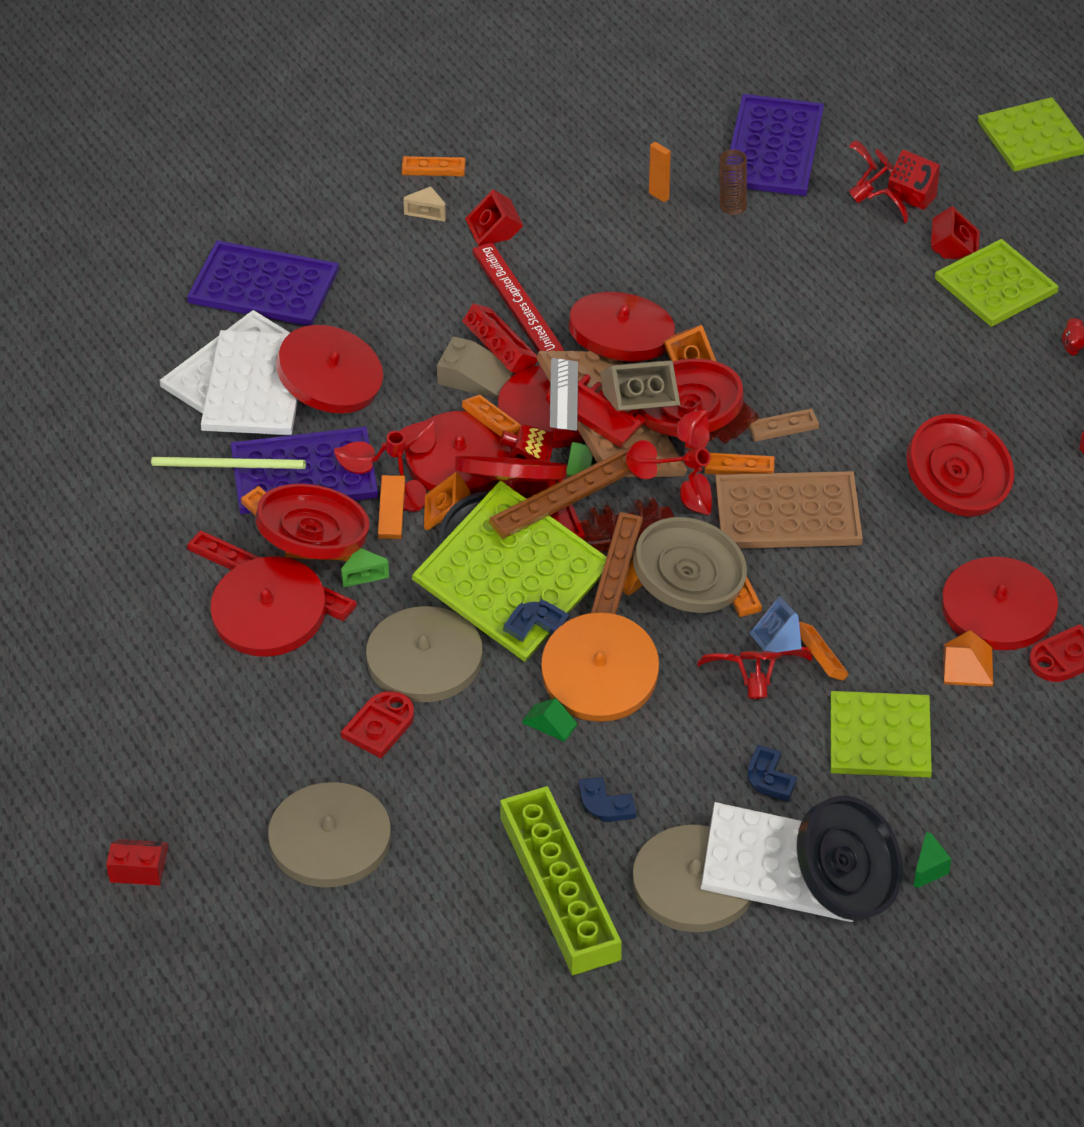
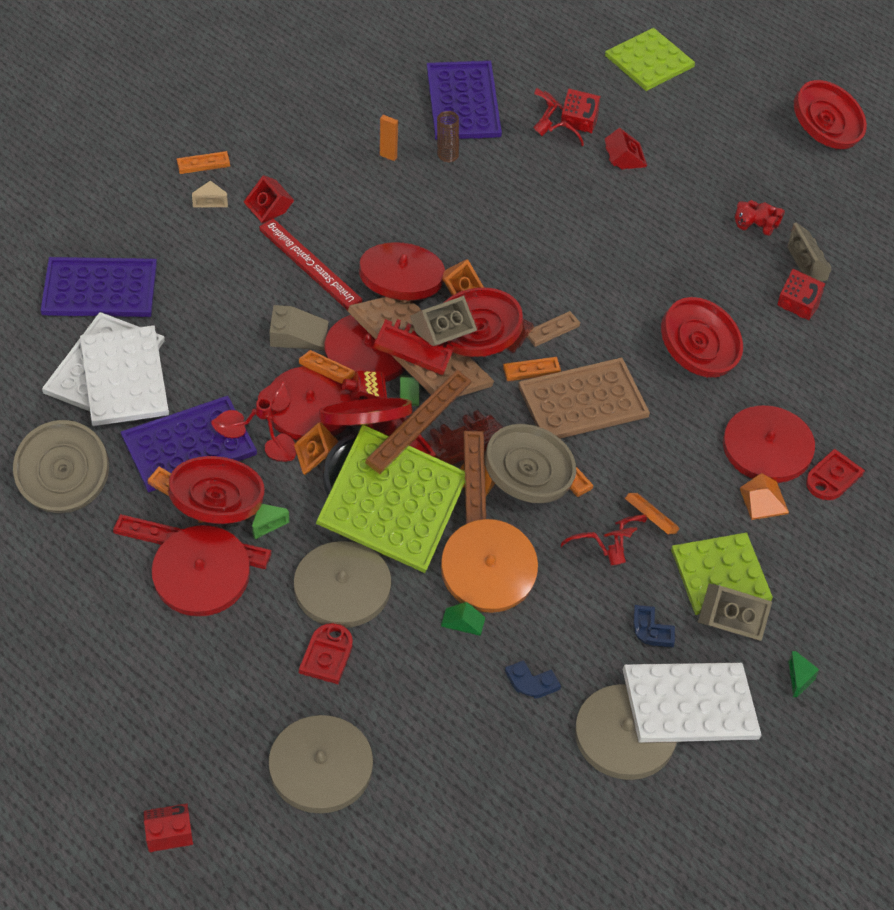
camera: 20 degrees left, 5 degrees up
yellowish green piece [151,457,306,469] -> none
red container [276,325,383,413] -> none
orange tile [378,475,405,539] -> none
red brick [462,303,538,373] -> none
lime brick [500,786,622,976] -> none
dark blue plate [503,599,570,642] -> none
light grey sticker [550,358,578,431] -> none
red plant [626,410,712,515] -> none
medium blue slope [749,596,802,652] -> none
black container [796,795,903,920] -> none
lime plate [935,239,1059,327] -> none
none -> dark tan container [13,420,109,513]
none -> dark tan slope [698,584,772,641]

